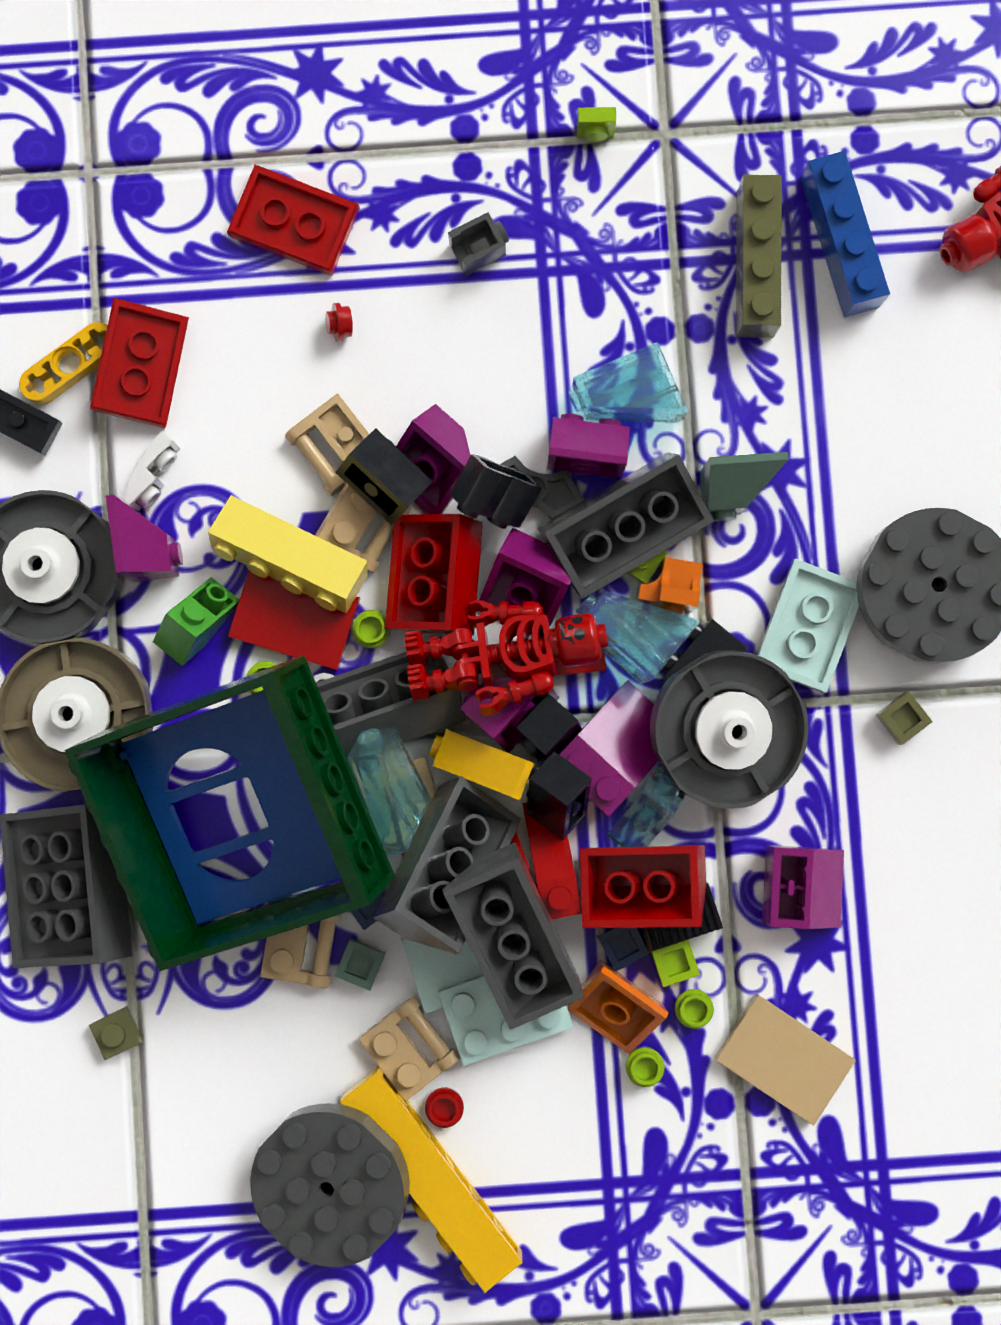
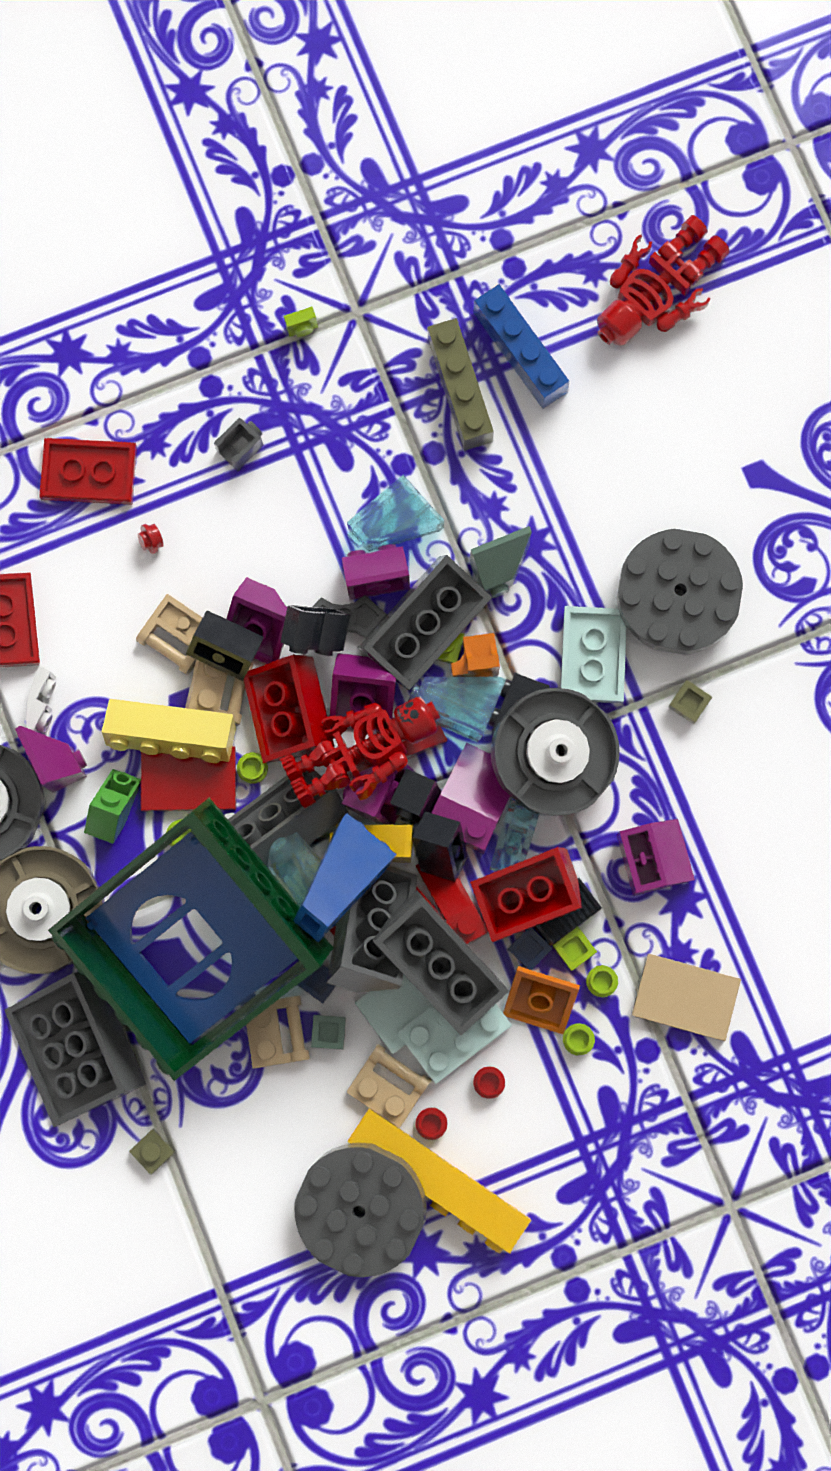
camera: 15 degrees left, 5 degrees down
none -> slope [293,813,396,942]
none -> red plate [473,1066,505,1099]

